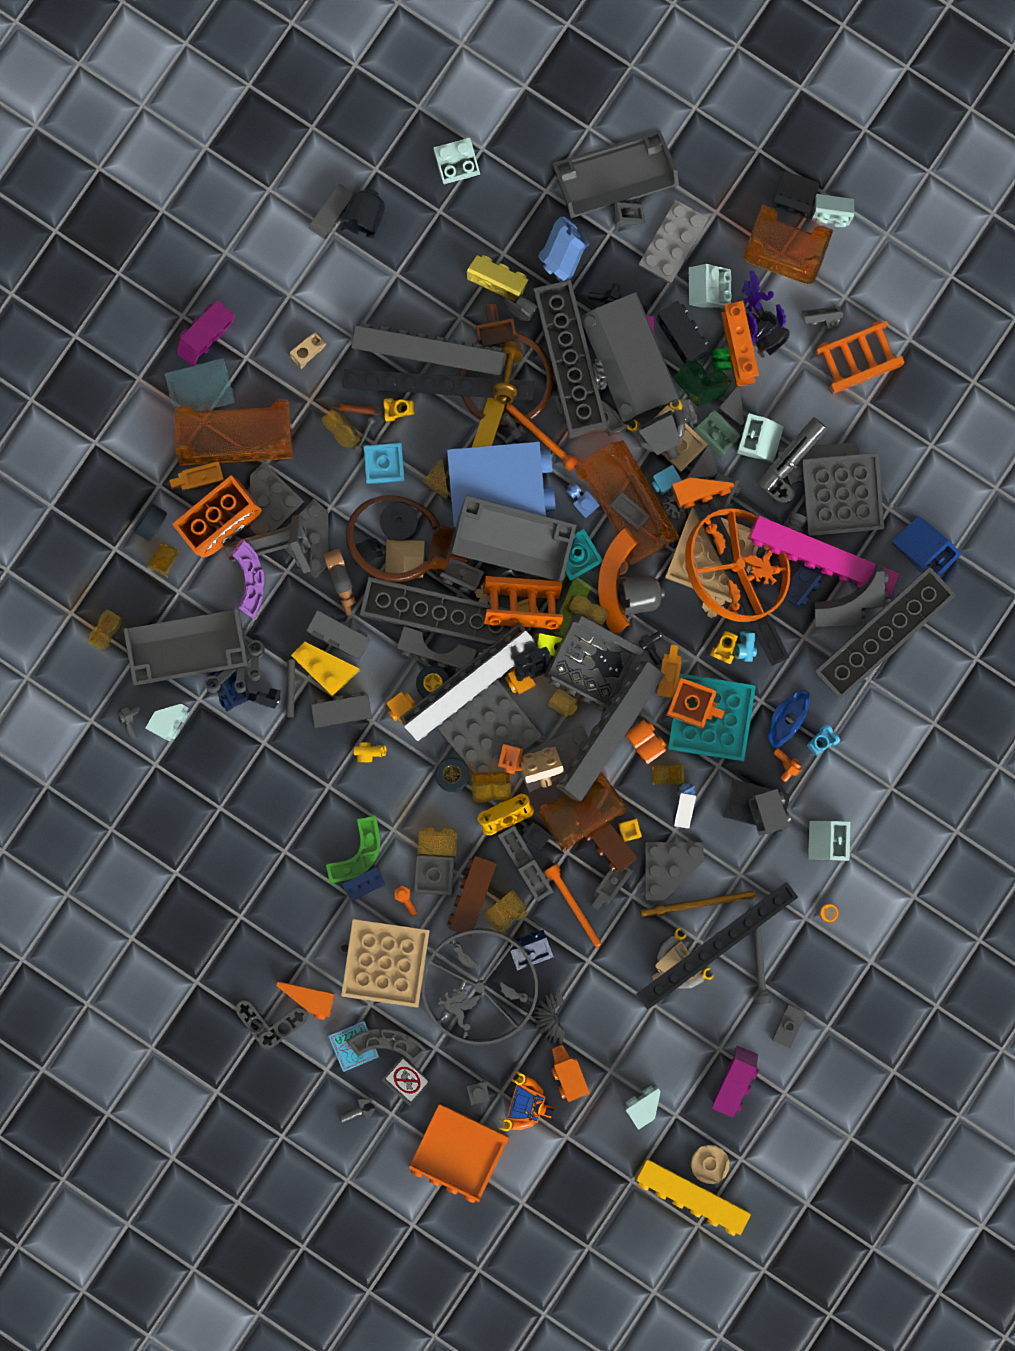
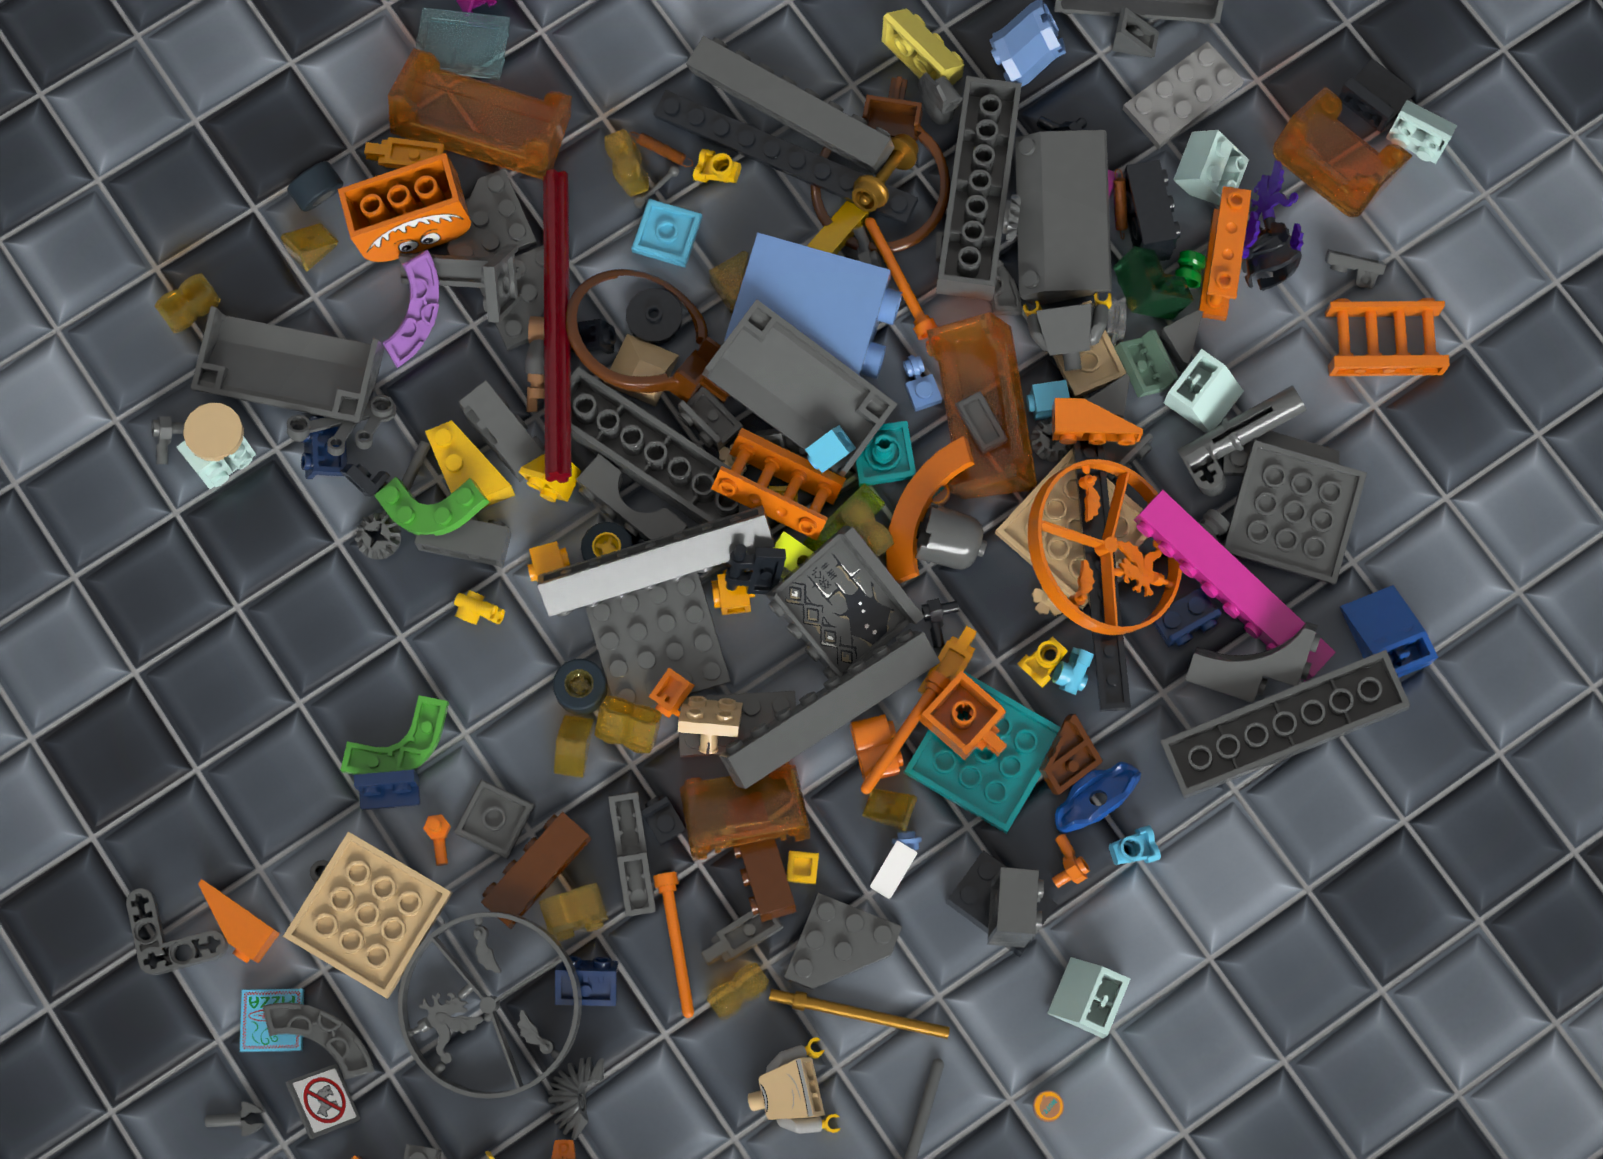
camera: 25 degrees right, 10 degrees down
tan leg [289,332,326,369] -> none
clear yellow brick [417,827,458,856] -> none
yellow piece [477,794,534,835] -> none
clear yellow brick [547,688,578,719] -> none
black plate [636,882,798,1010] -> none
none -> tan tile [183,403,244,461]
none -> dark grey gear [354,513,401,560]
none -> bright green plate [374,477,490,536]
none -> yellow slope [519,454,581,502]
none -> dark red axle [543,169,572,483]
none -> clear yellow slope [554,715,594,778]
none -> clear yellow brick [707,963,769,1020]
none -> medium azure brick [805,425,856,473]
none -> orange piece [861,670,951,794]
none -> reddish brown wing [1039,714,1103,795]
none -> dark orange piece [1113,169,1128,240]

